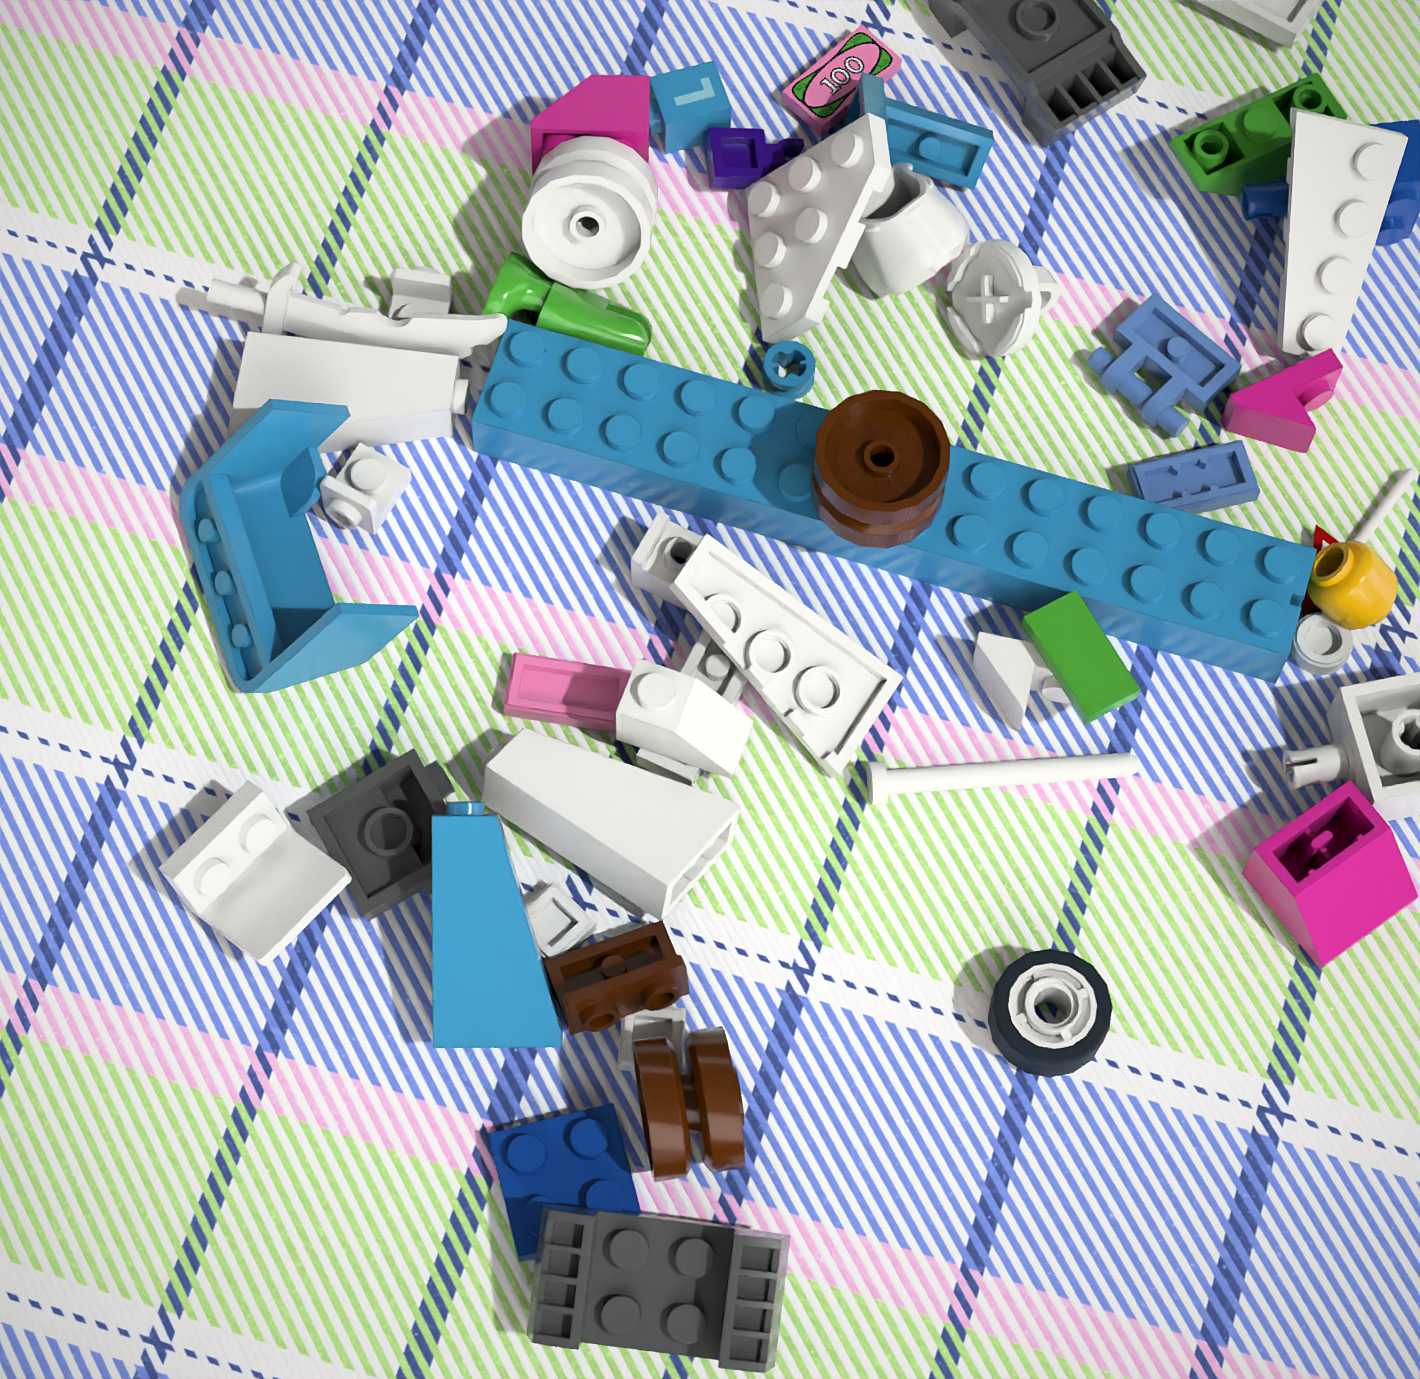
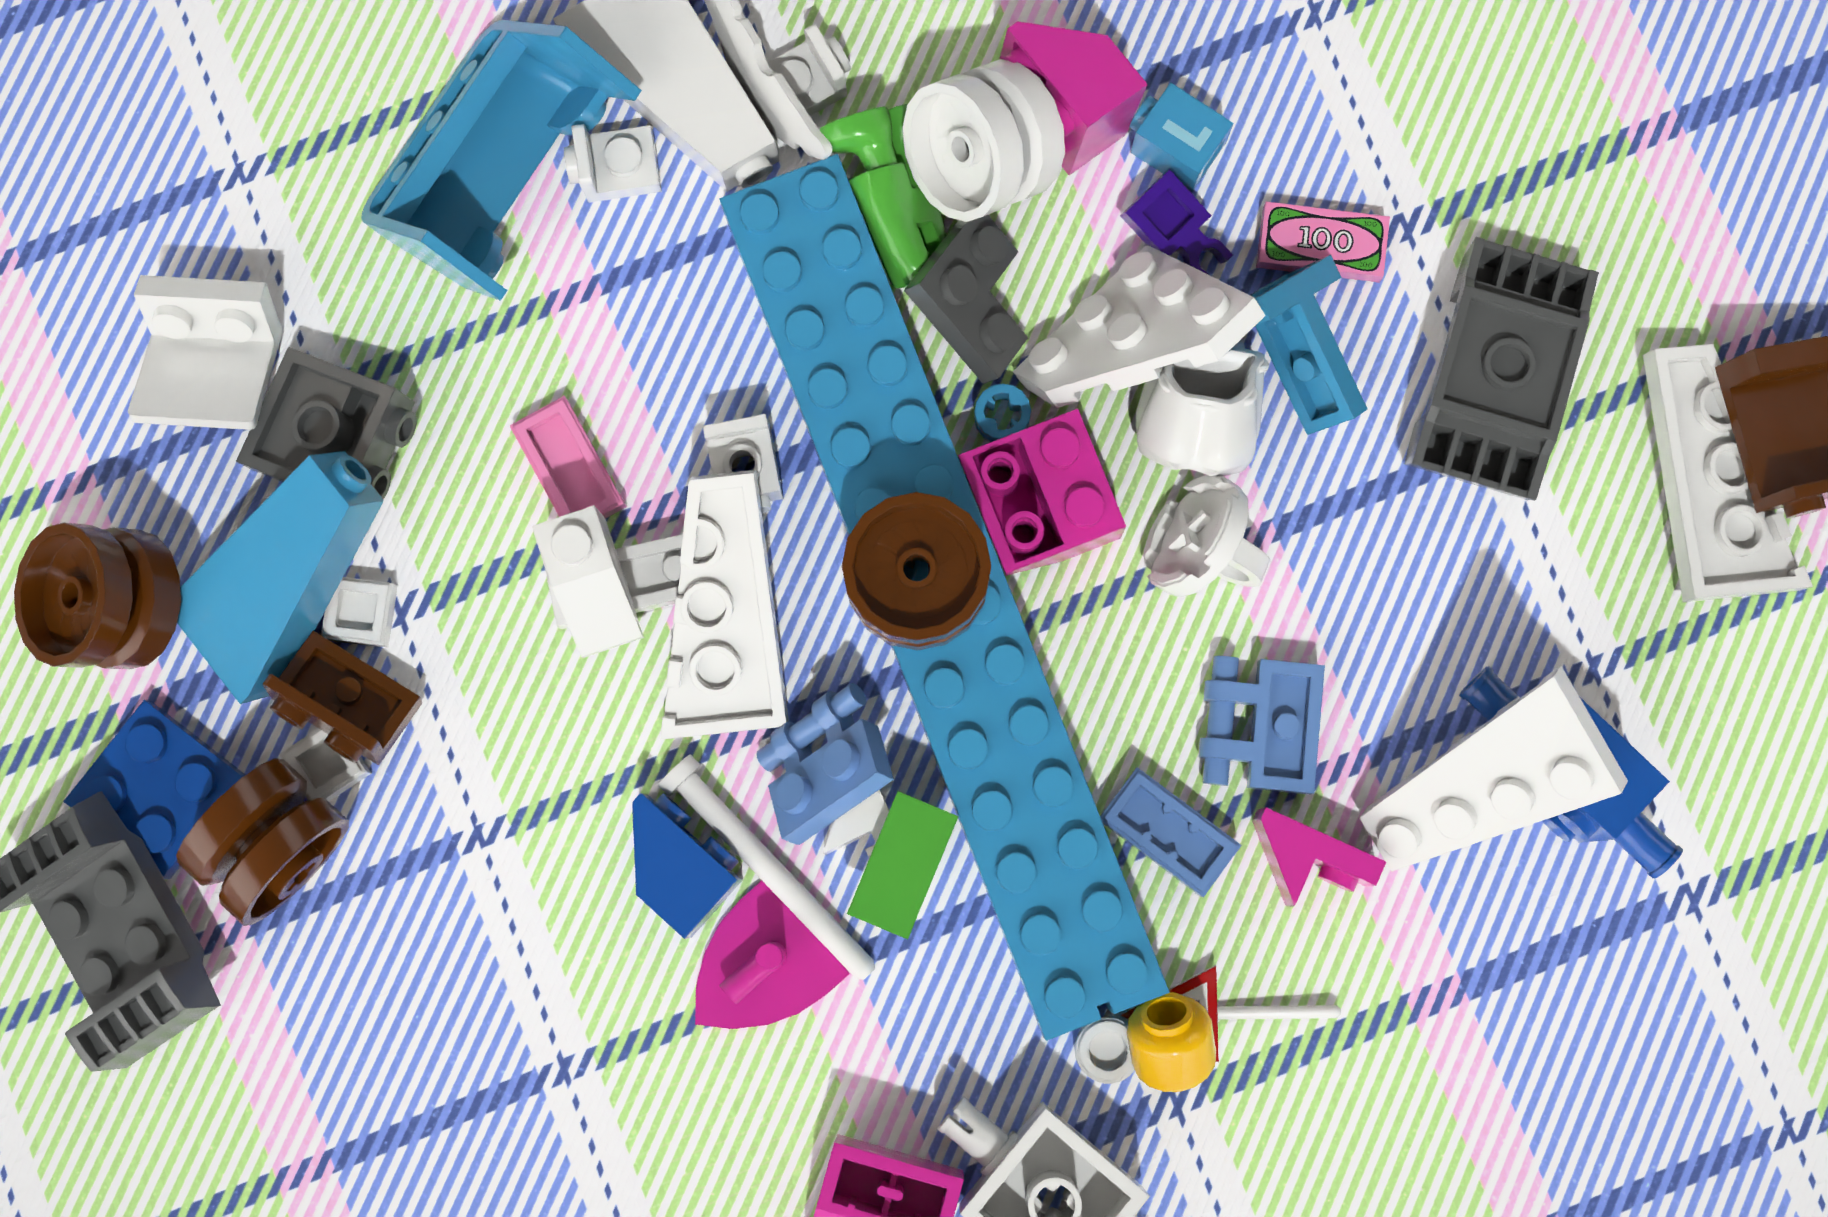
camera: 60 degrees right, 15 degrees up
white slope [481,727,740,921] -> none
wheel [987,949,1113,1078] -> none
bright green slope [1168,72,1347,197] -> none
none -> reddish brown wheel [14,522,181,669]
none -> blue slope [632,793,743,939]
none -> dark pink shield [695,880,850,1029]
none -> medium blue plate [756,683,894,845]
none -> dark grey plate [904,215,1028,384]
none -> dark pink slope [958,408,1126,575]

